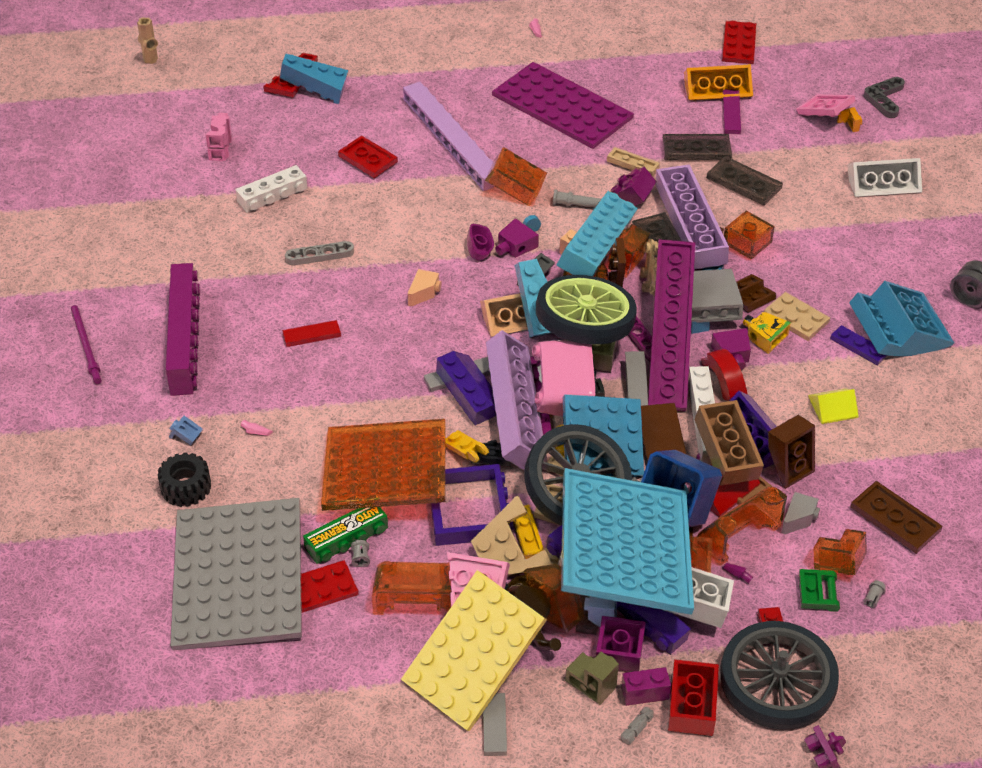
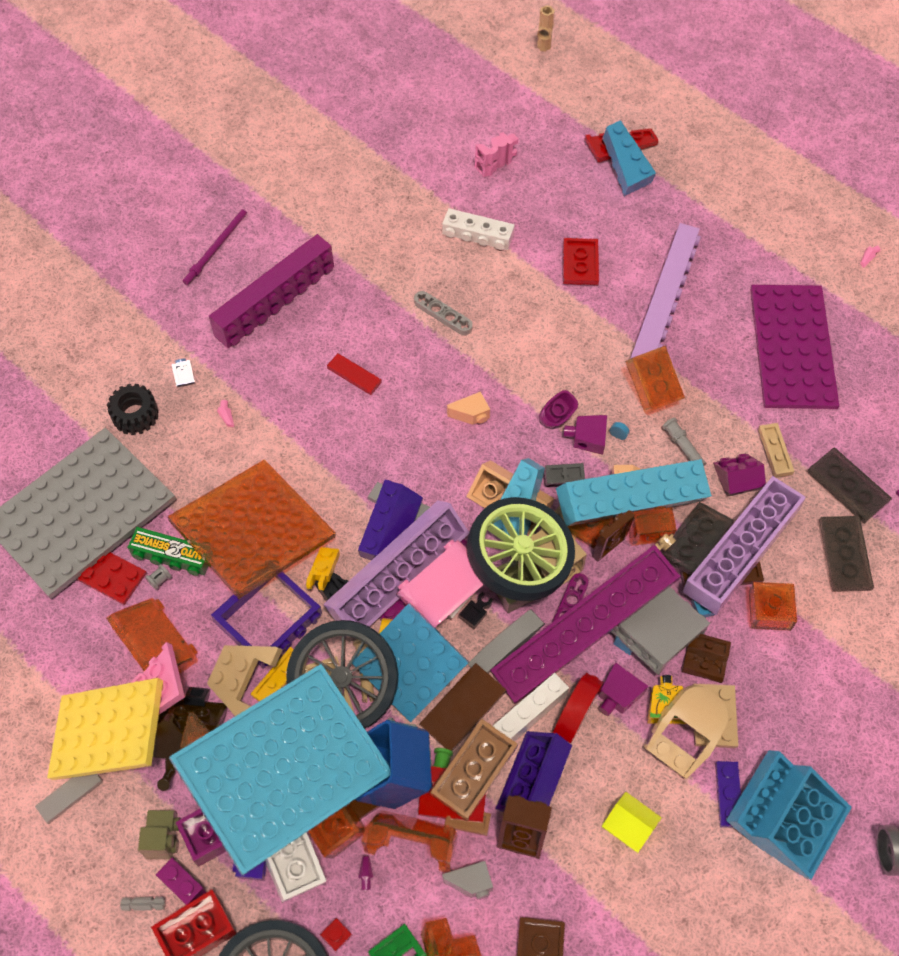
camera: 50 degrees right, 15 degrees up
none -> tan slope [644,685,729,779]

